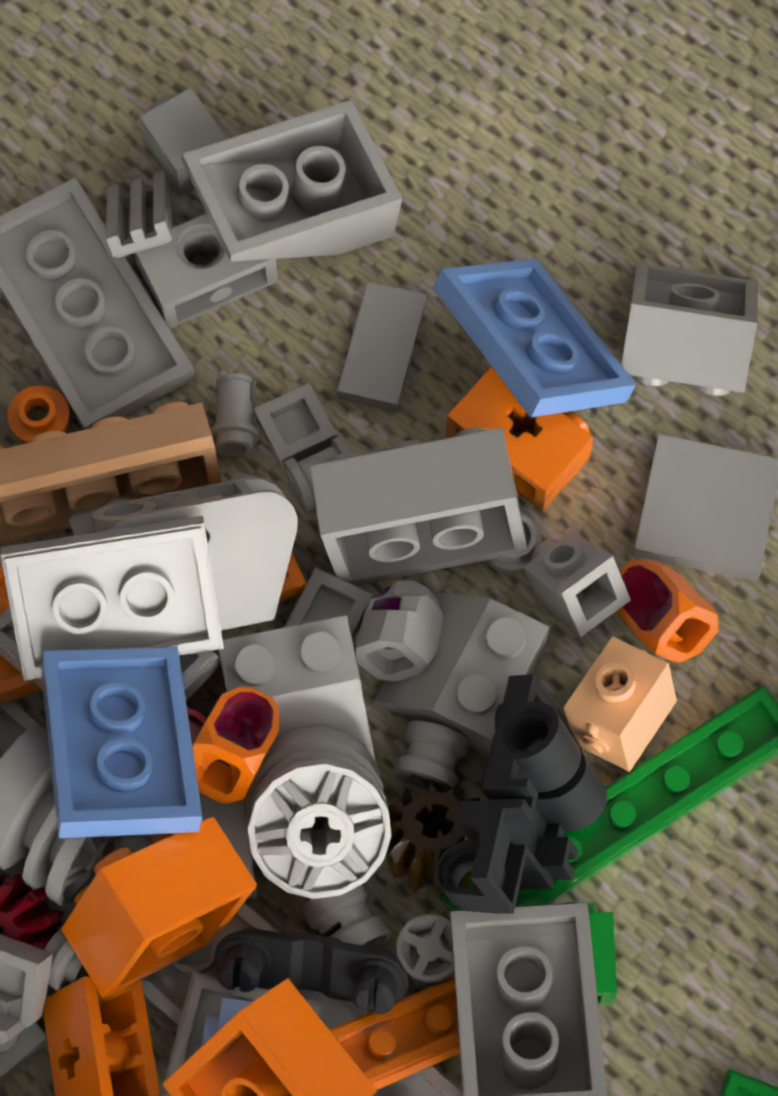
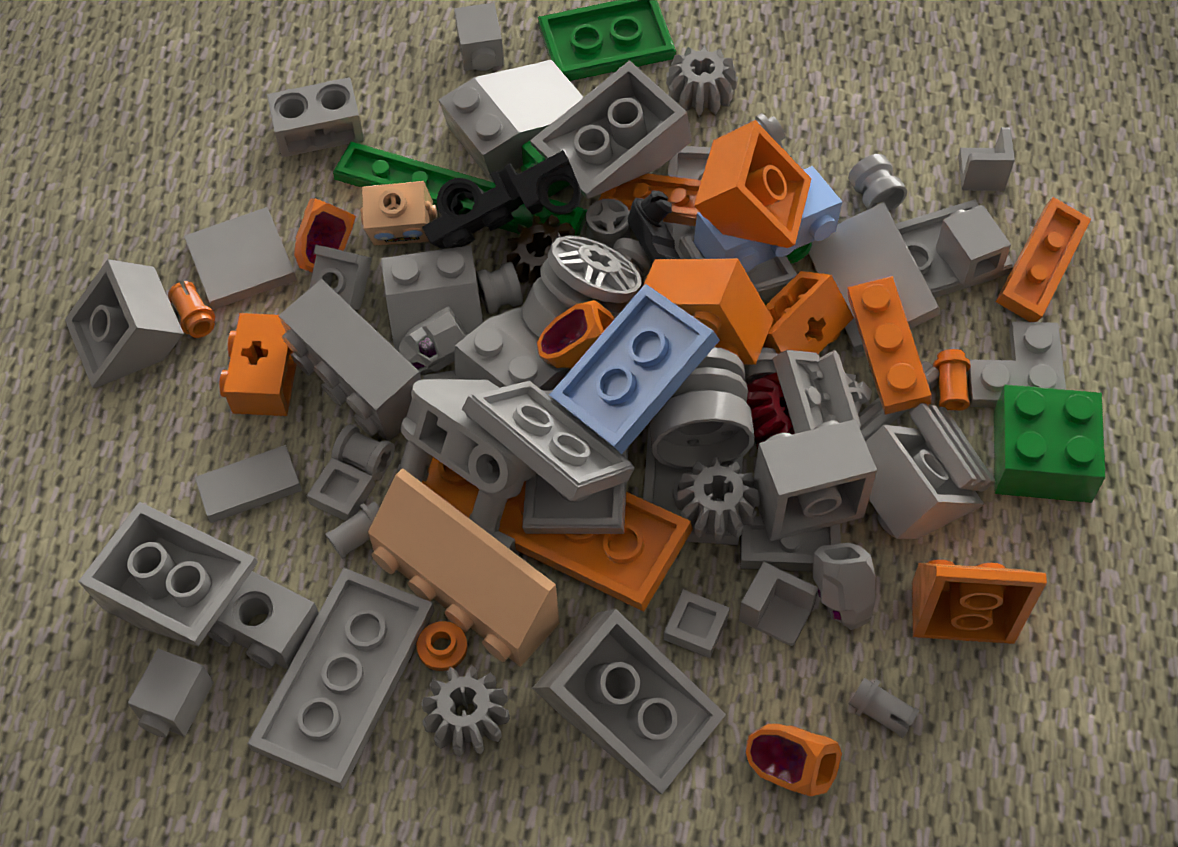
camera: 125 degrees left, 10 degrees down
light grey tile [106,170,172,258] -> none
medium blue plate [432,258,636,418] -> none
none -> orange pin [168,281,215,338]
none -> light grey slope [438,60,583,182]

